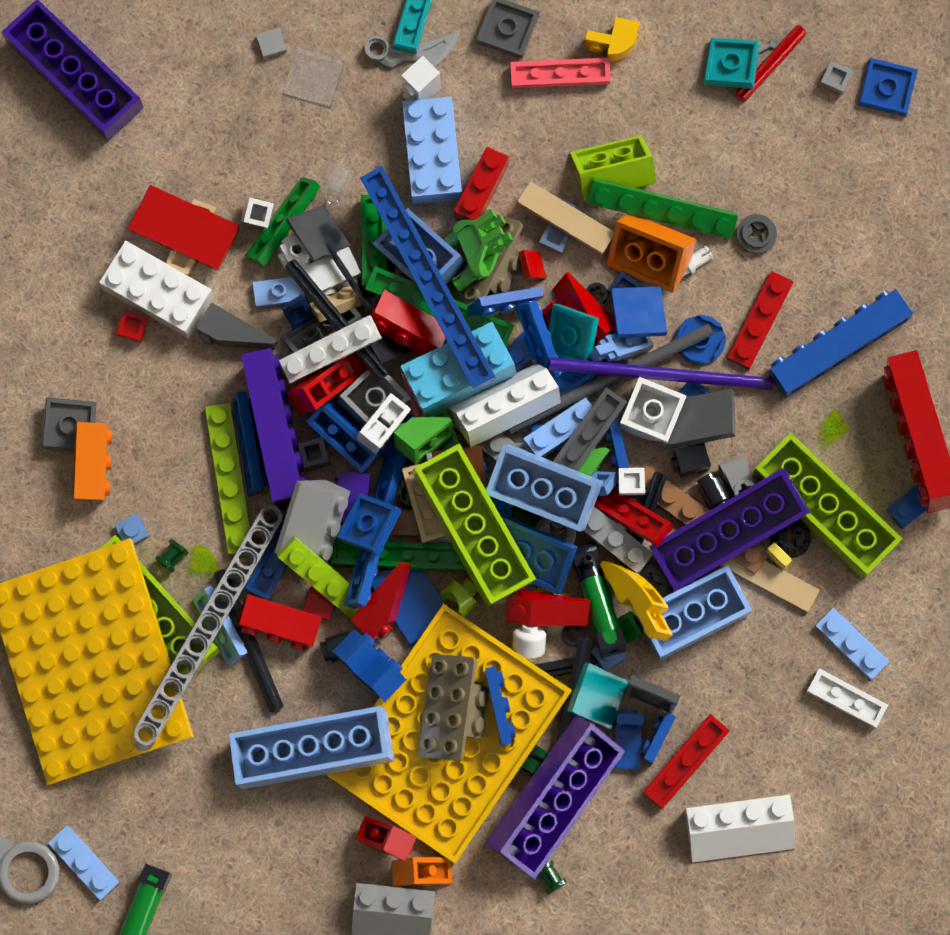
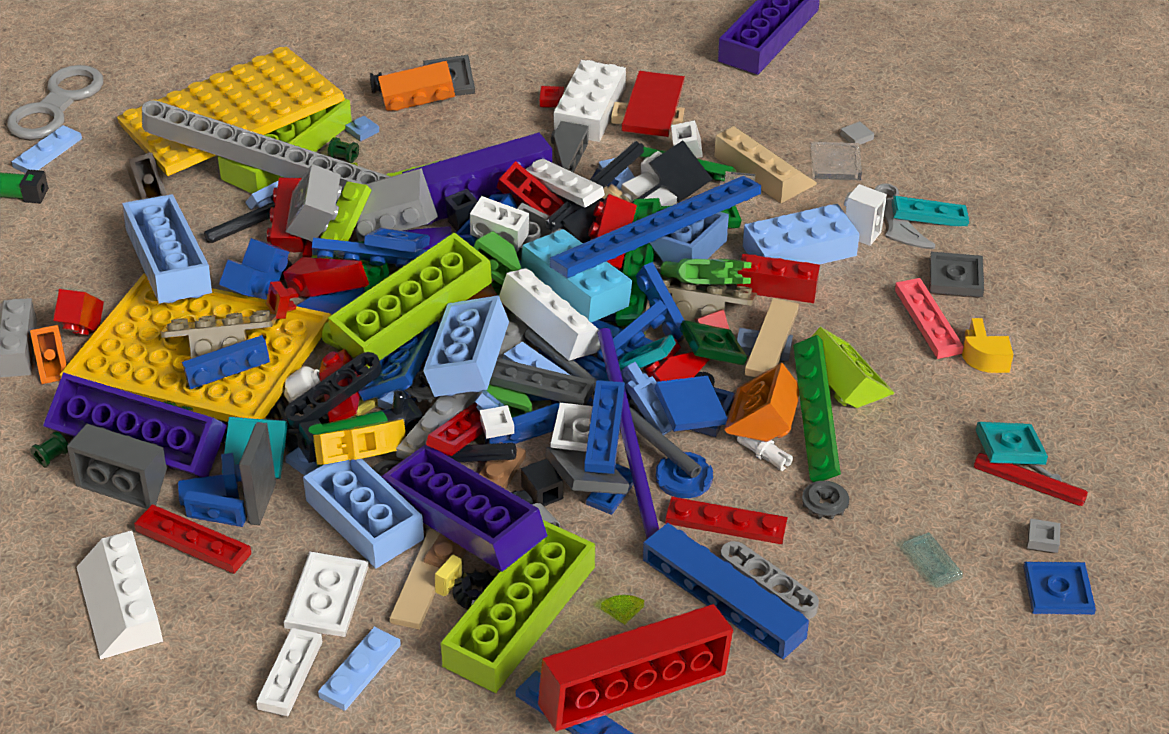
camera: 75 degrees right, 35 degrees down
none -> dark grey slope [67,424,167,509]
none -> dark brown slope [125,152,167,200]
none -> red tile [266,281,299,319]
none -> white tile [284,552,369,637]
none -> black beam [285,352,382,429]
none -> light grey brick [286,164,342,242]
none -> black bush [370,72,382,94]
none -> blue plate [585,380,625,474]
none -> dark green tile [679,320,747,365]
none -> tan slope [714,126,817,203]
none -> light grey beam [720,541,819,619]
none -> clear light blue tile [903,532,963,588]

